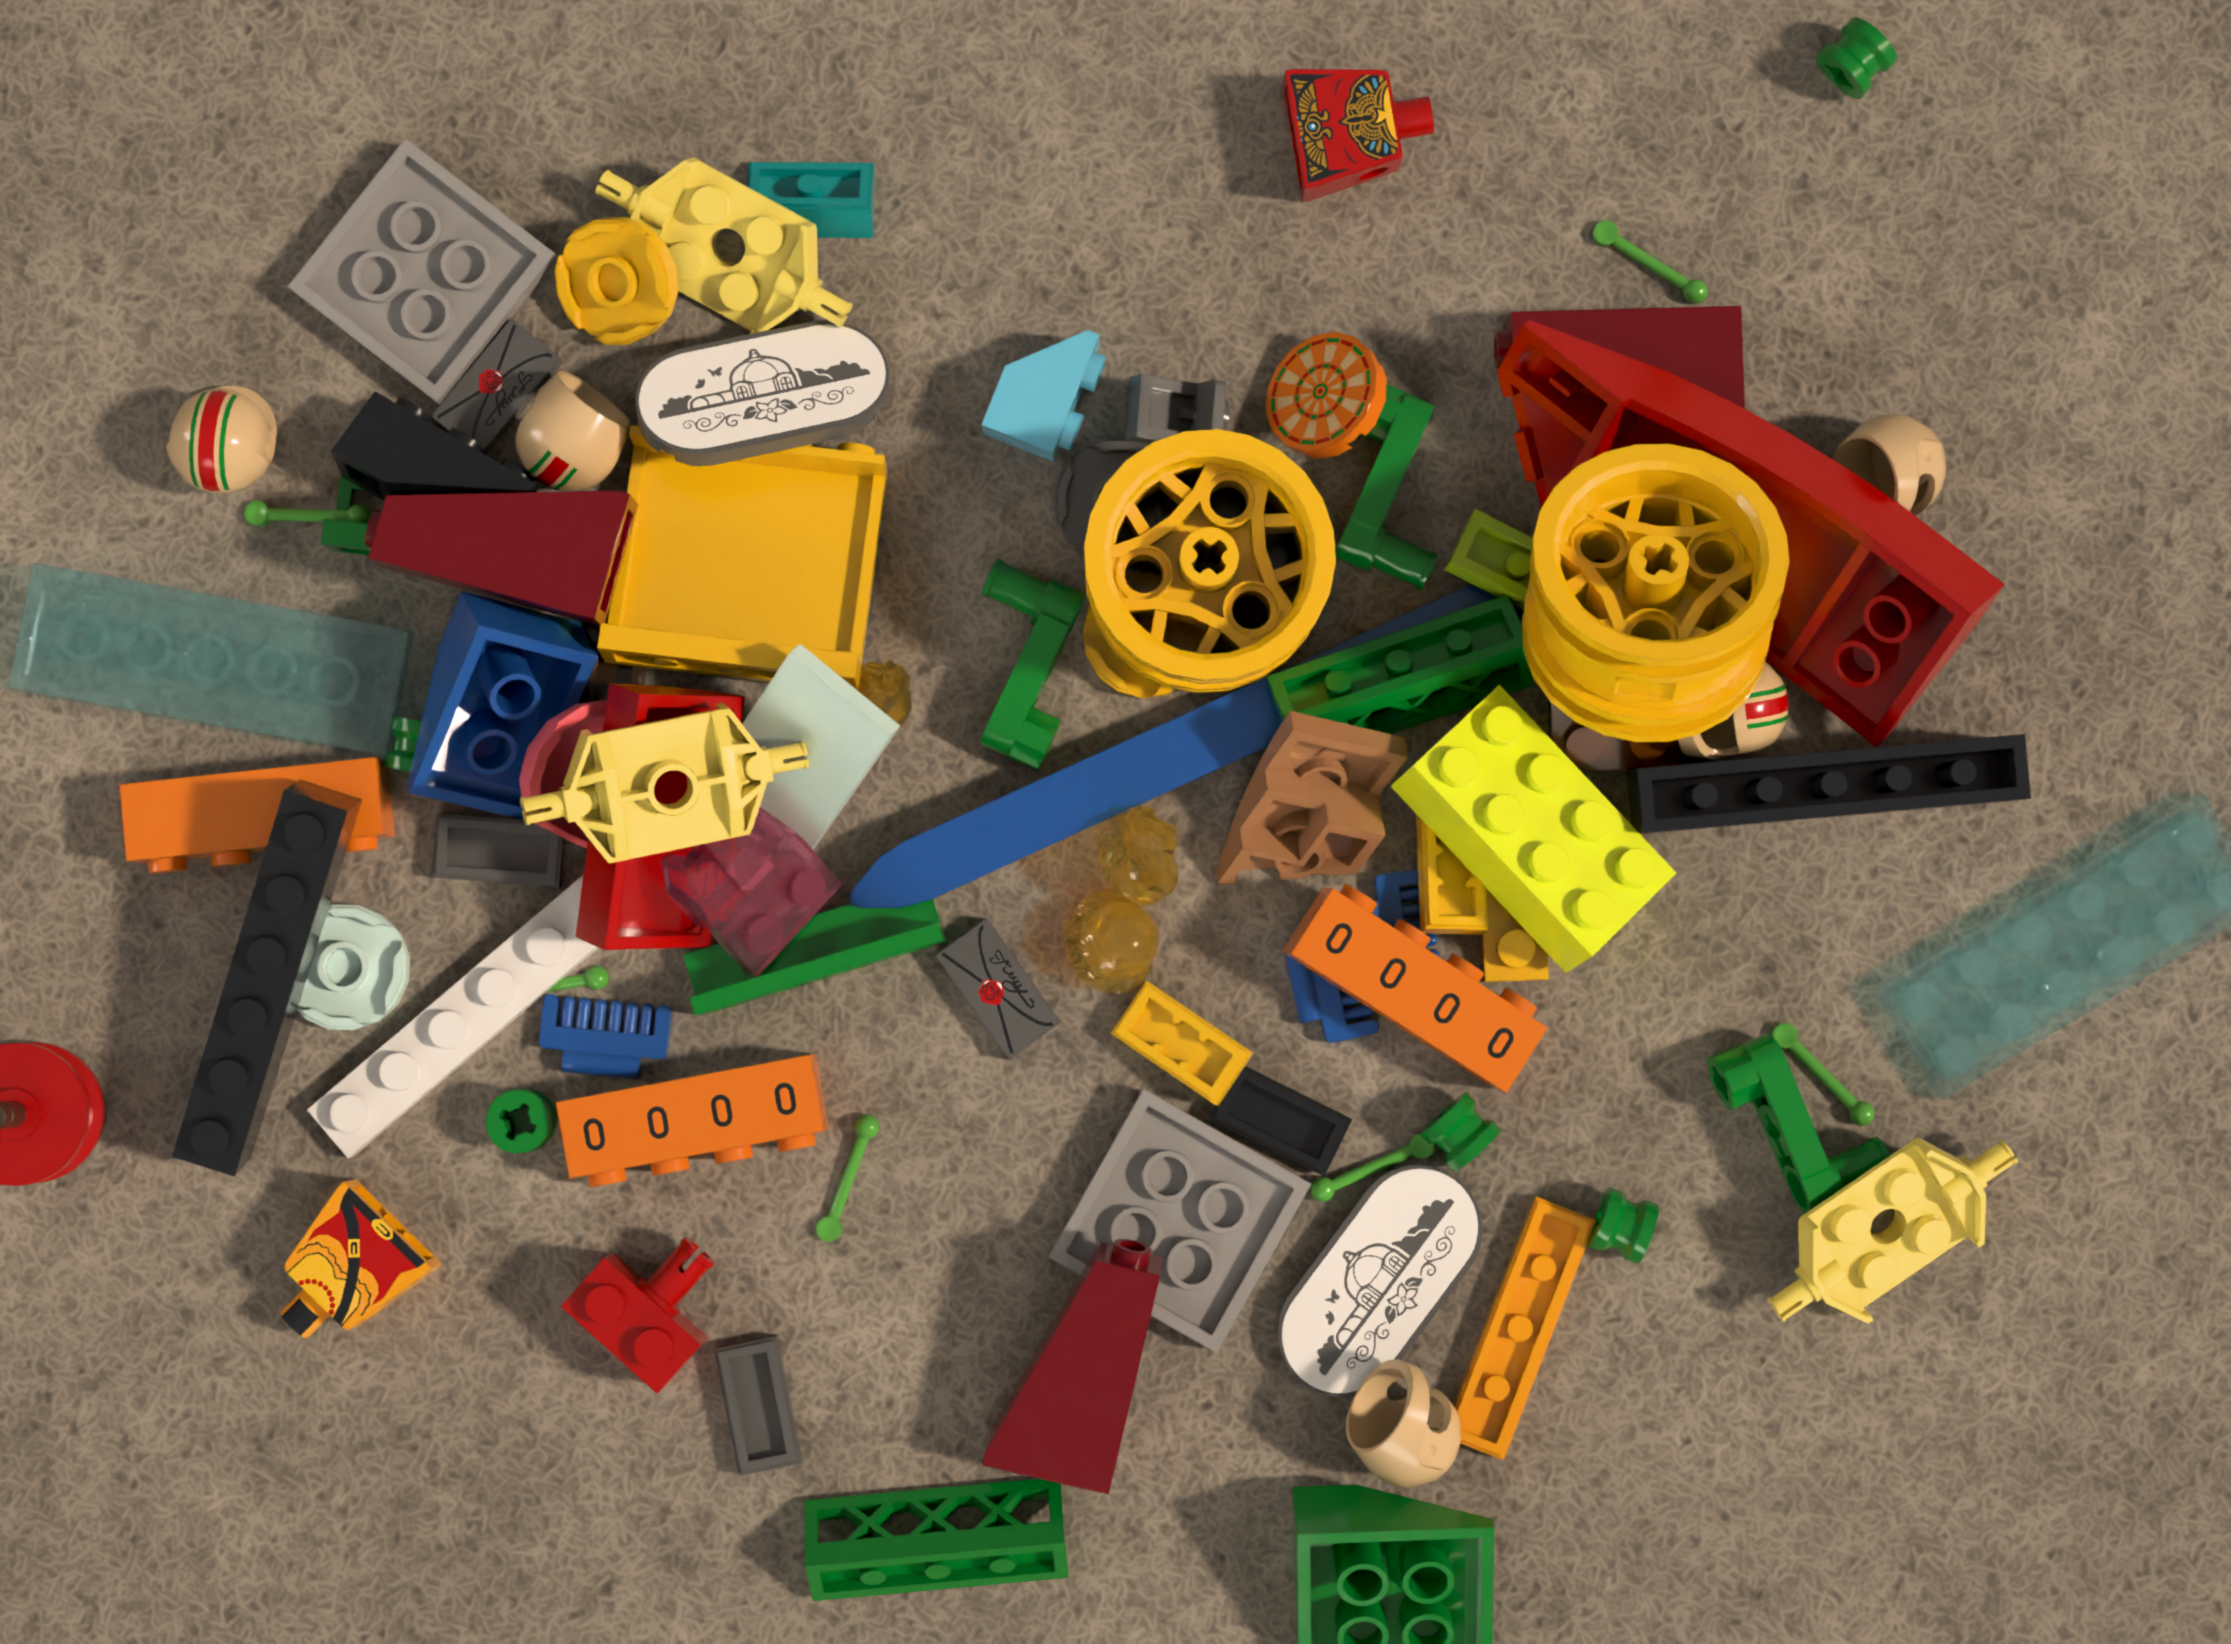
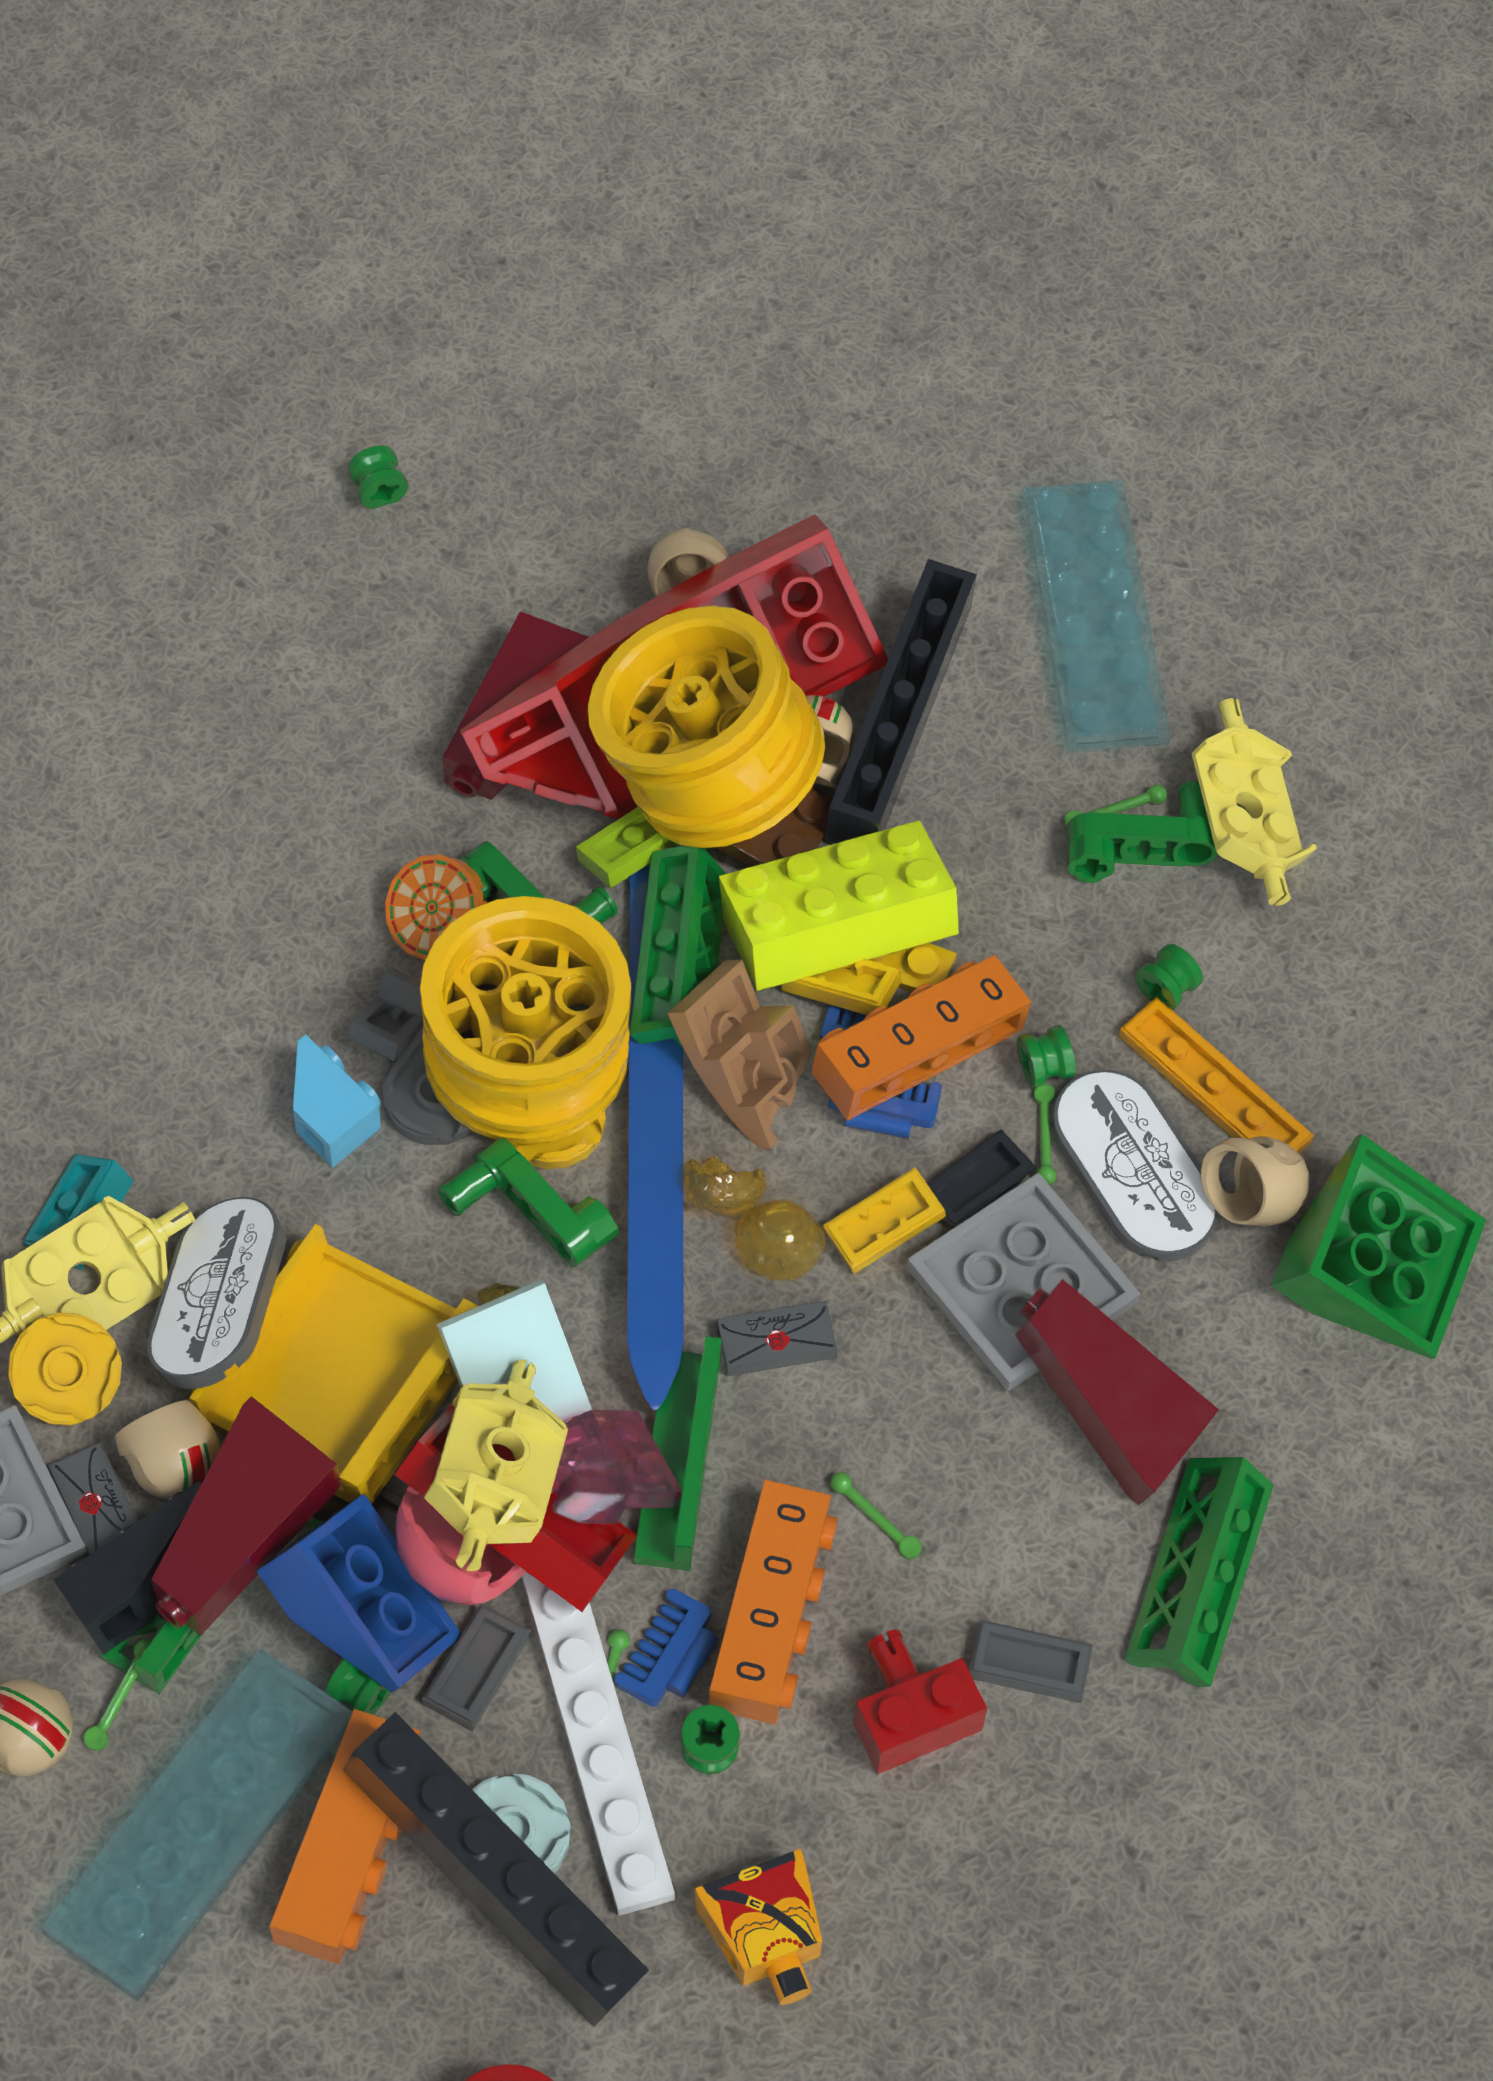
camera: 70 degrees left, 25 degrees down
torso [1282,69,1434,202] -> none
bright green hinge [1593,220,1708,304] -> none

